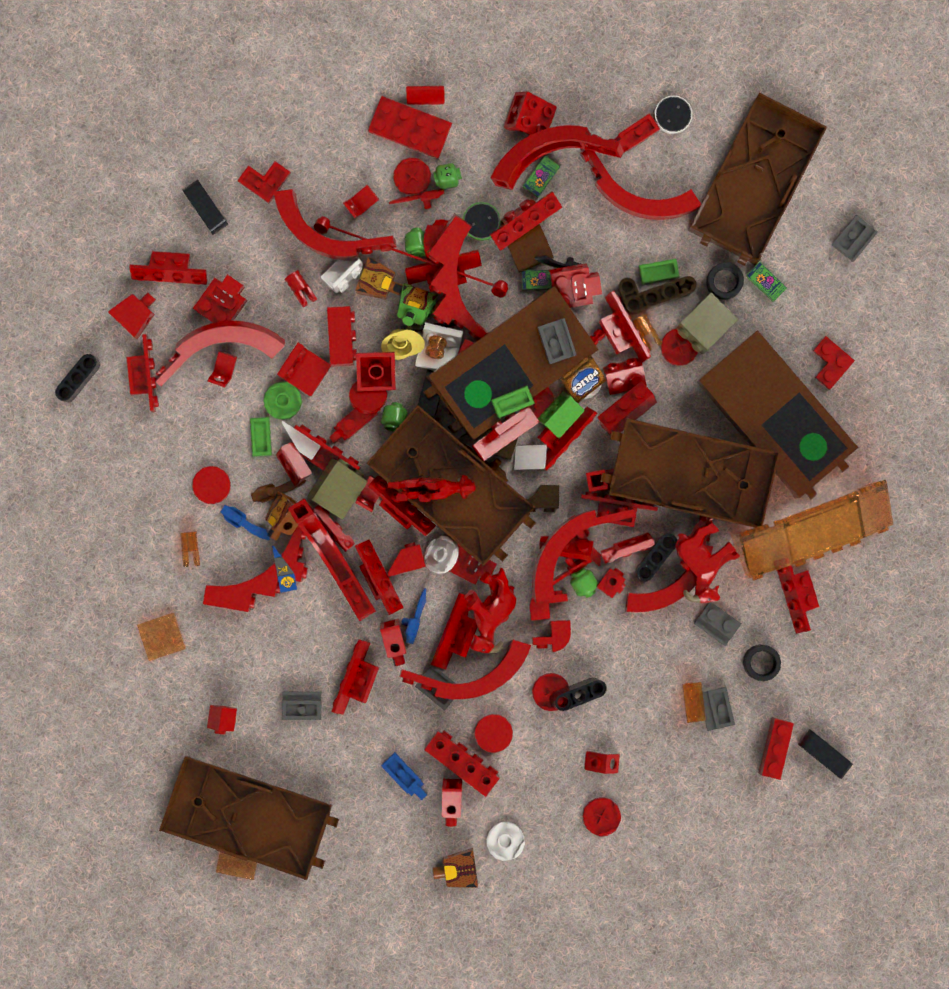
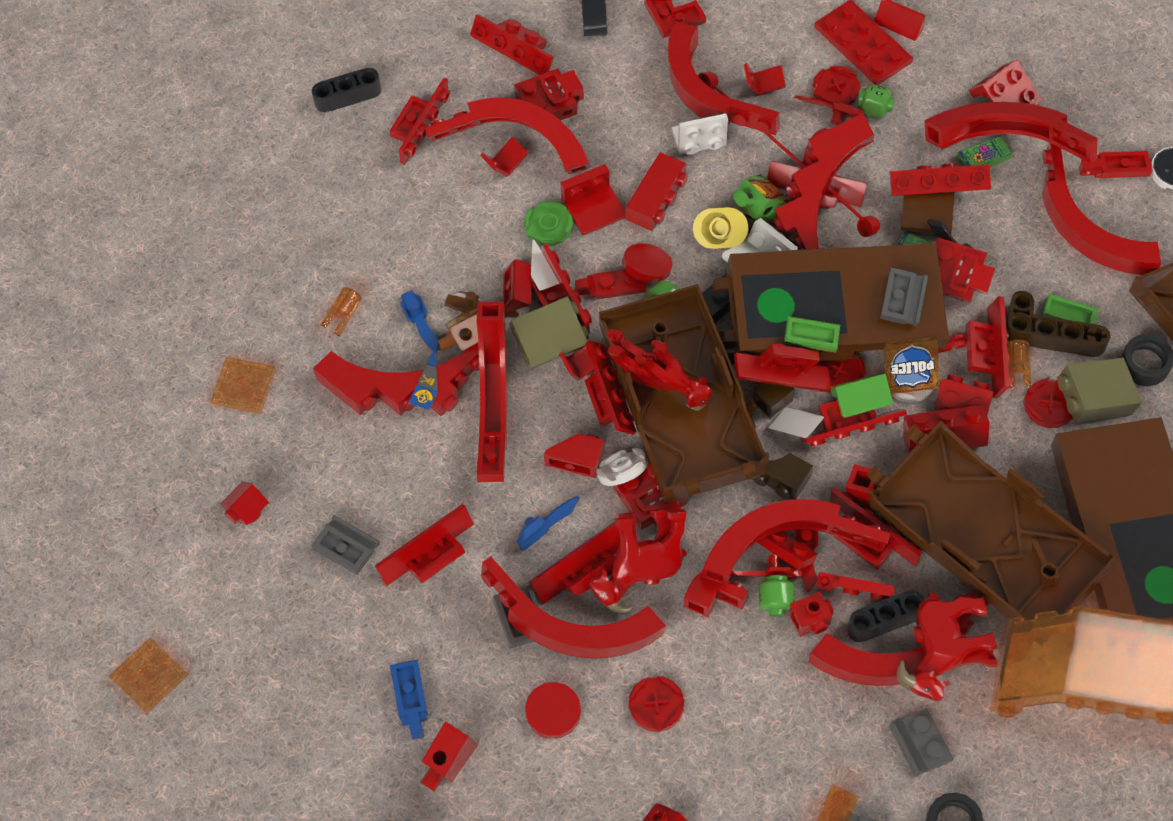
camera: 35 degrees right, 25 degrees down
red torso [108,292,156,339] -> none
reddish brown piece [159,756,339,880] -> none
red tile [192,466,231,504] -> none
bright green tile [250,417,272,457] -> none
red hinge [284,270,317,307] -> none
red hinge [313,505,355,552] -> none
torso [355,257,403,300] -> none
red bracket [355,539,404,615] -> none
red slope [356,352,396,391] -> none
red torso [380,618,406,666] -> none
bright green head [404,228,425,257] -> none
red brick [424,730,500,797] -> none
clear orange wheel [425,335,447,359] -> none
black tile [463,202,501,241] -> none
red brick [532,620,571,652] -> none
black beam [549,677,607,711] -> none
red bracket [774,556,819,634] -> none

